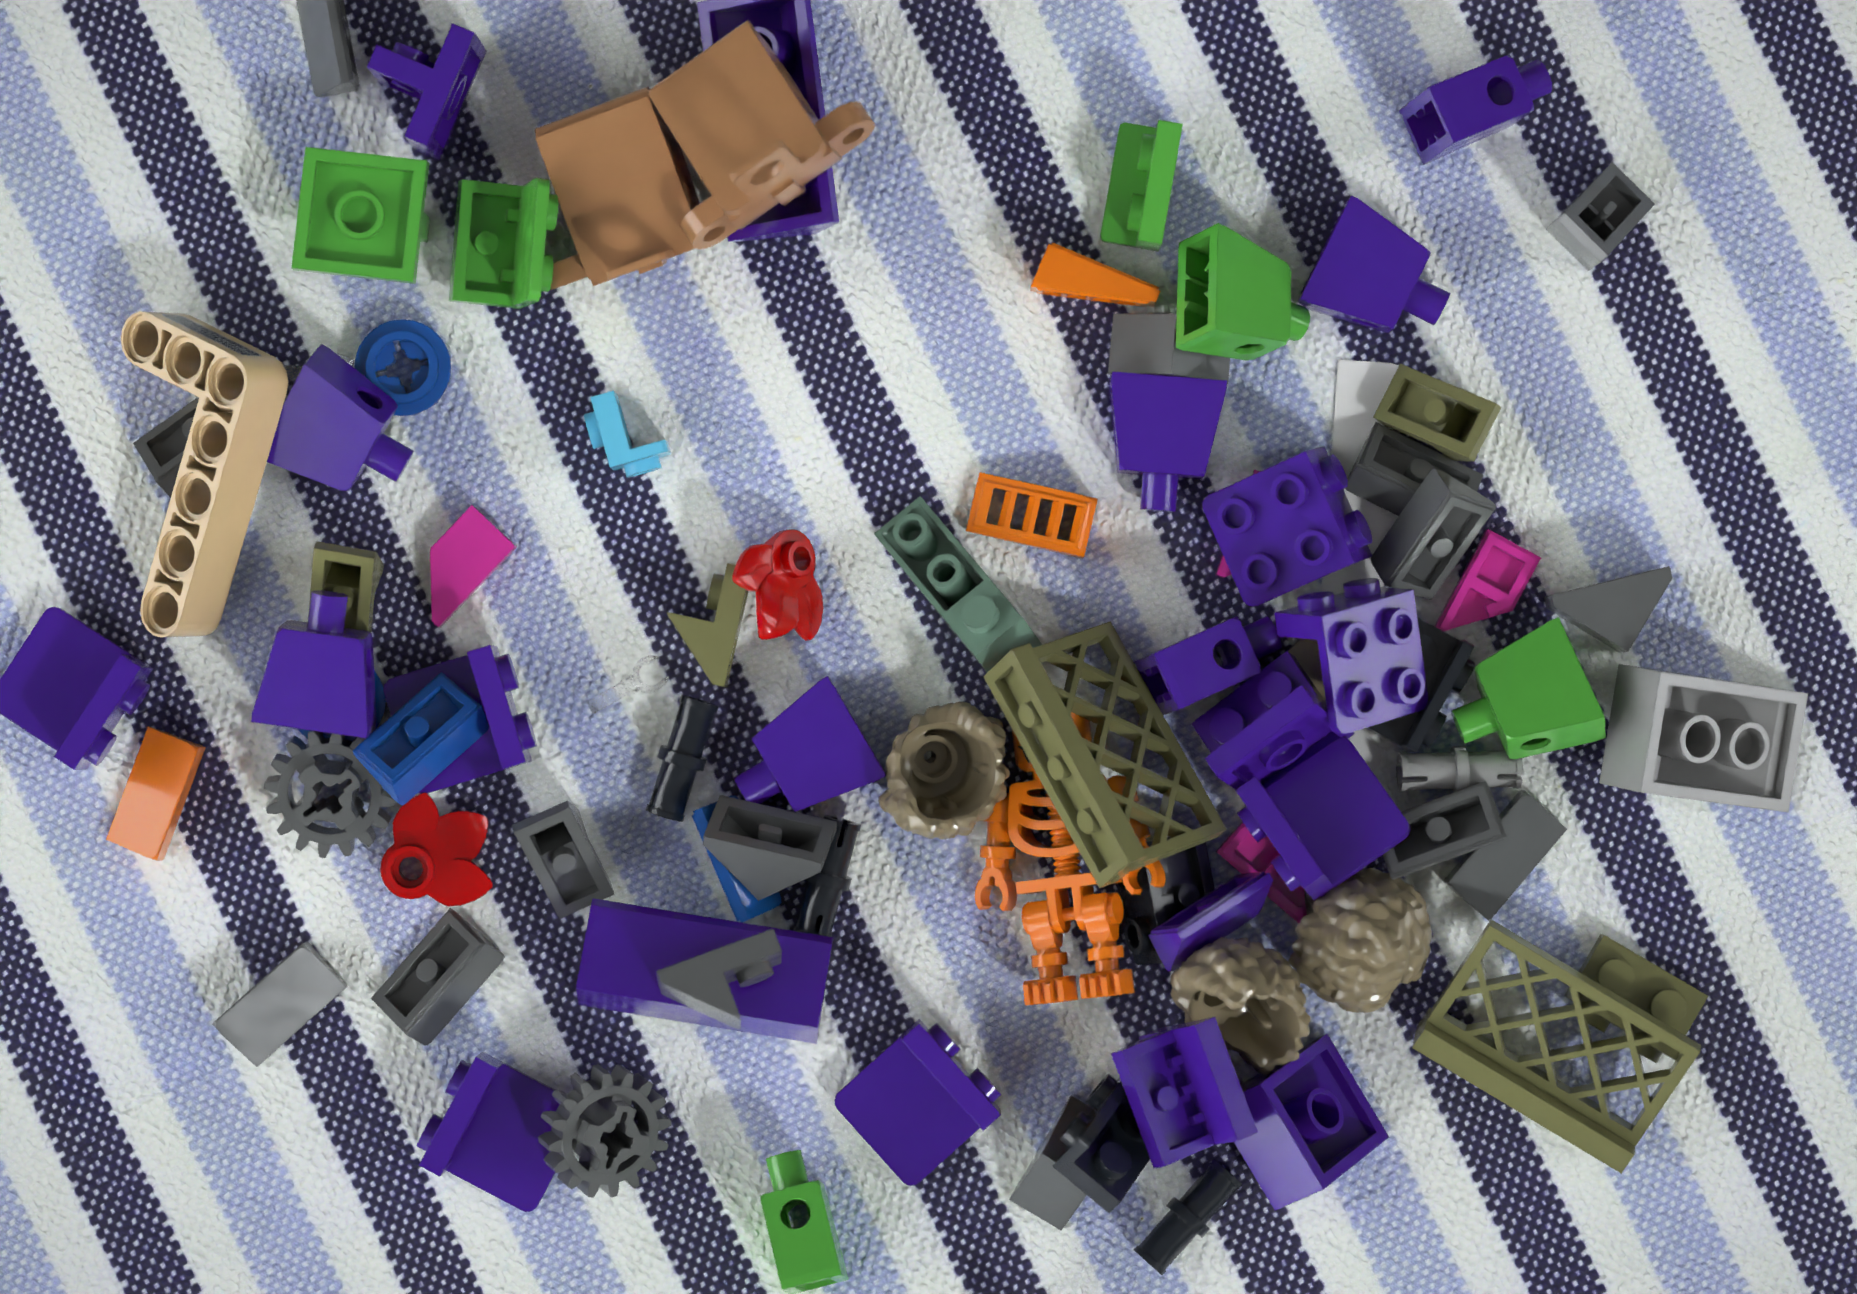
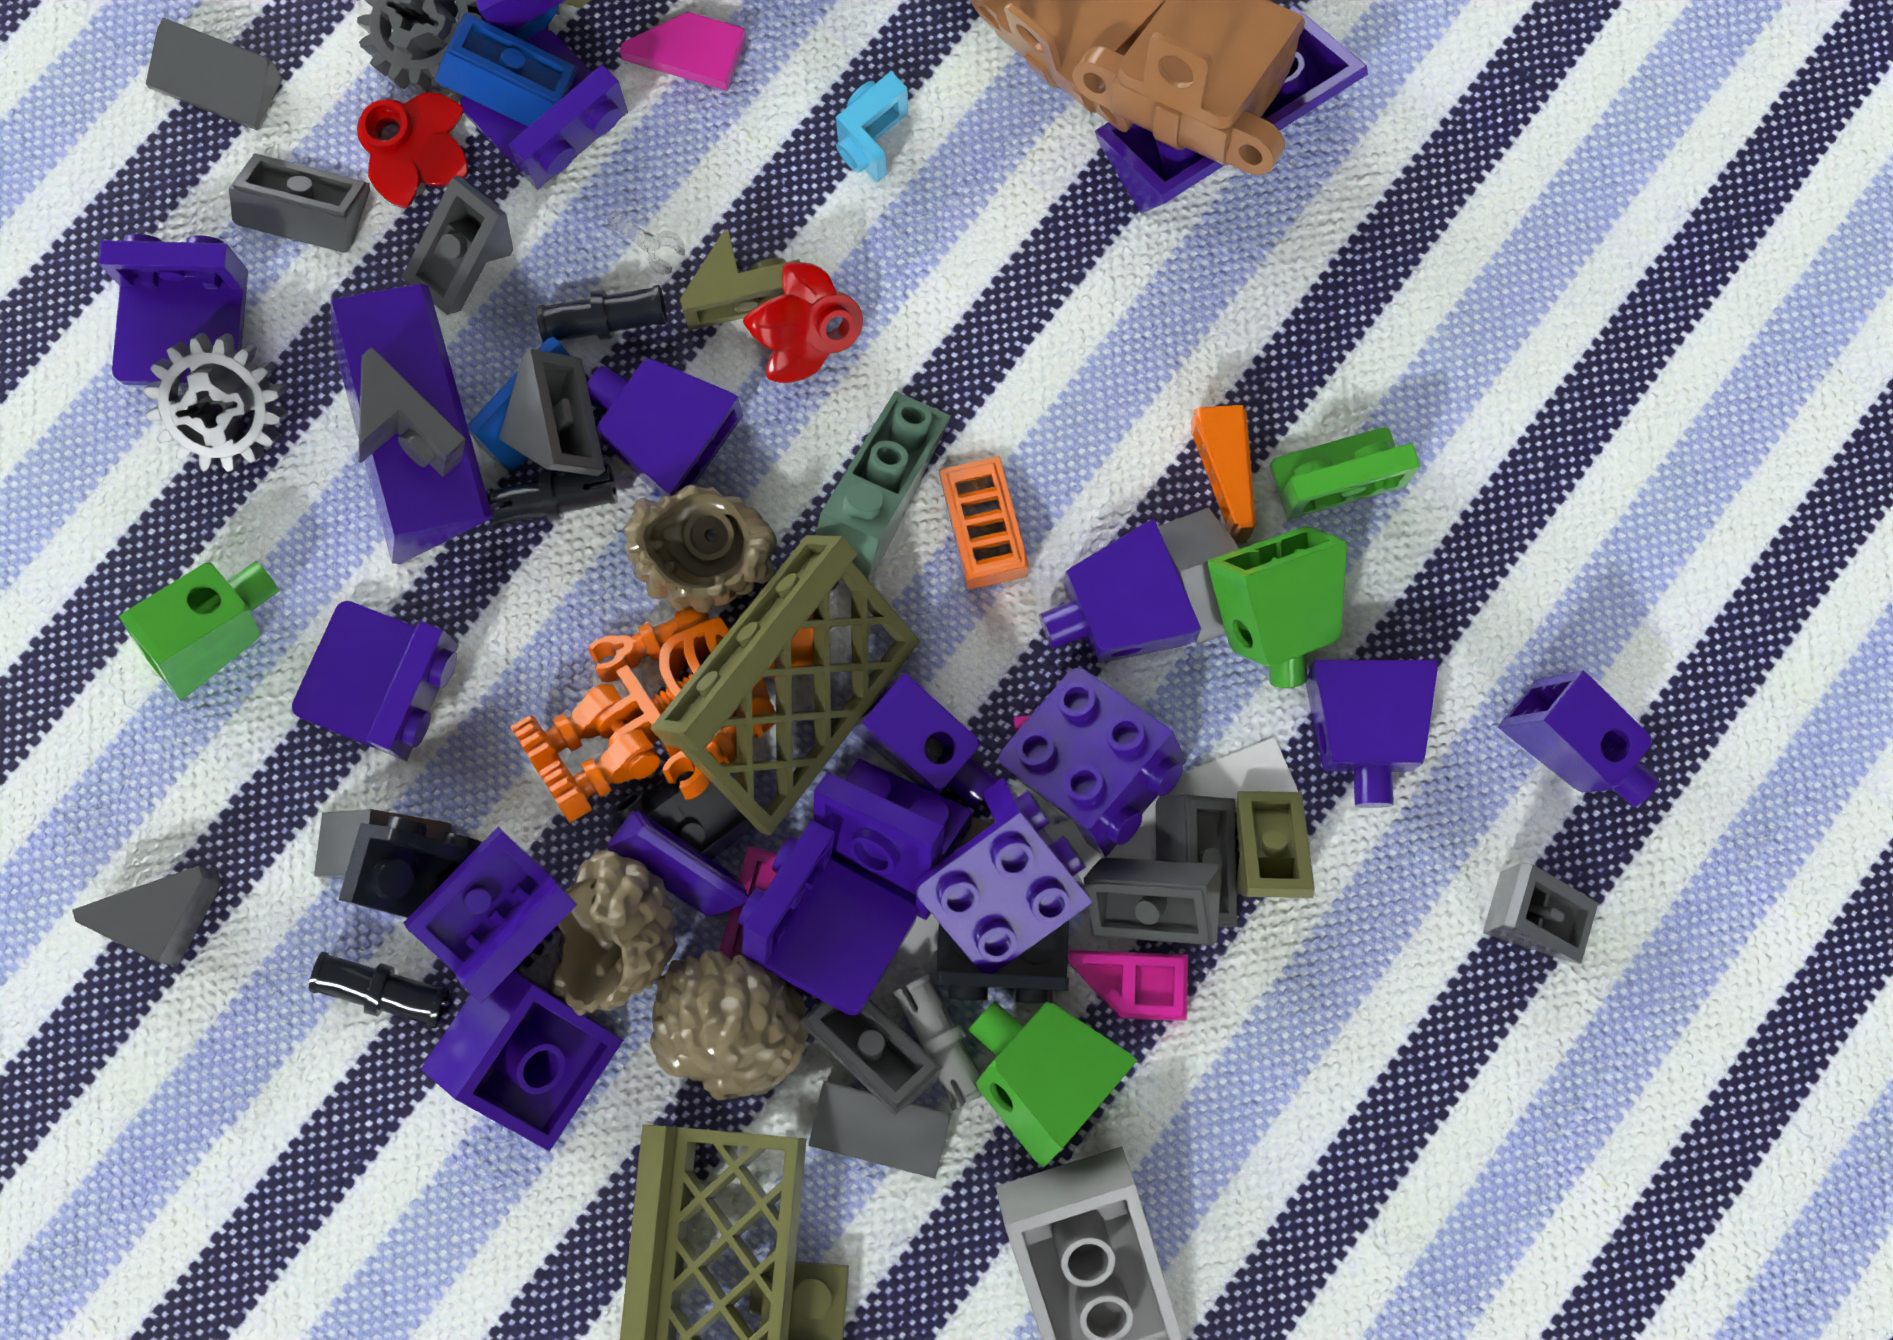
camera: 60 degrees right, 10 degrees down
dark grey slope [1544,566,1673,653] -> none

